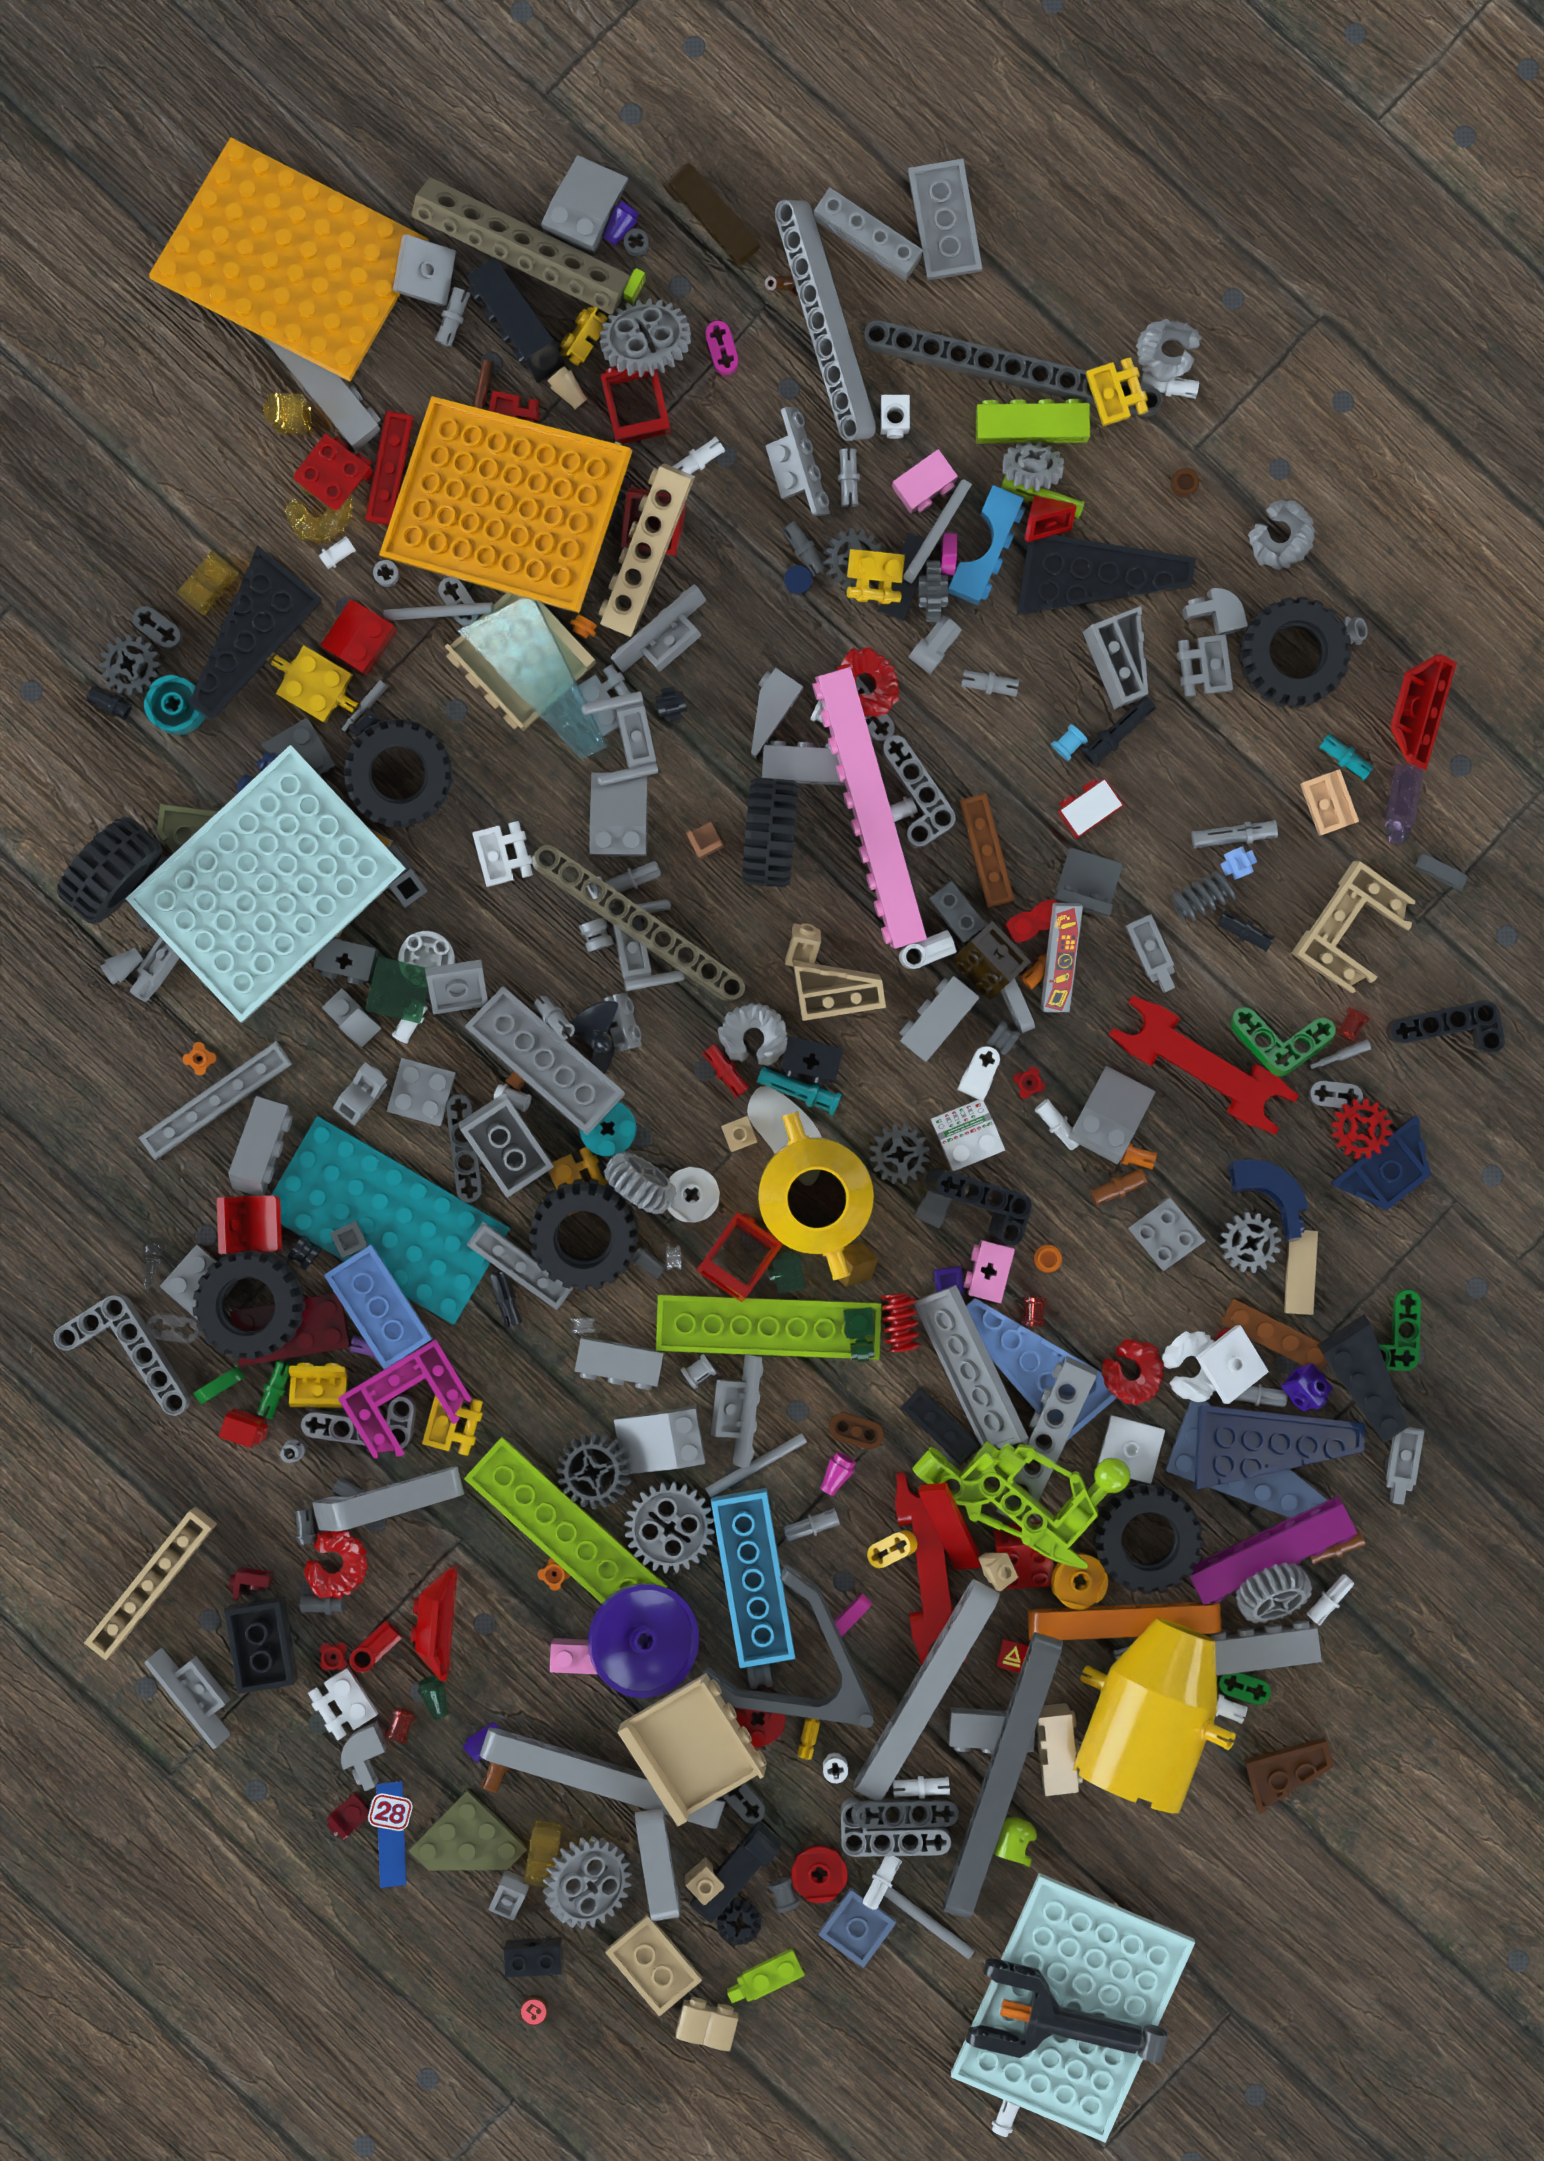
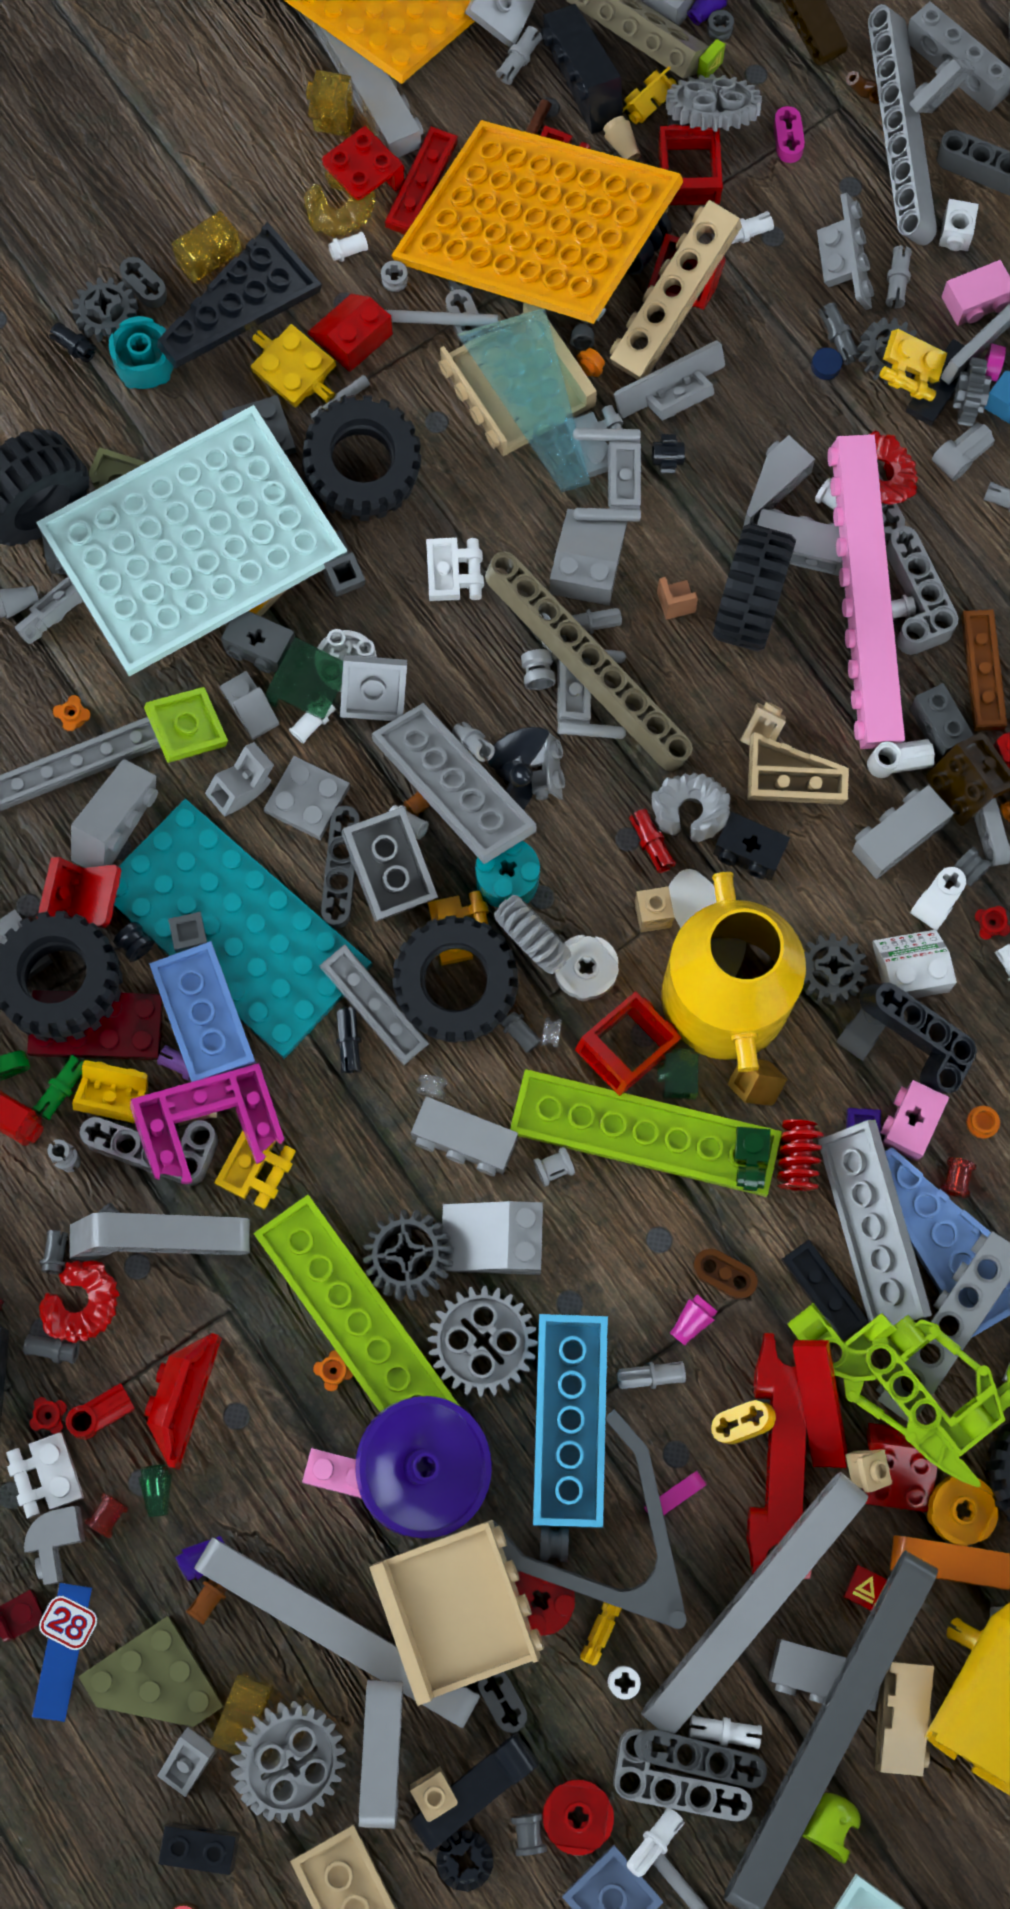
camera: 10 degrees right, 15 degrees down
light grey bar [705,1433,807,1498] -> none
light grey bracket [711,1354,763,1468] -> none
teal pin [756,1066,842,1116] -> none
none -> lime plate [144,687,228,763]
none -> light grey plate [909,59,976,113]

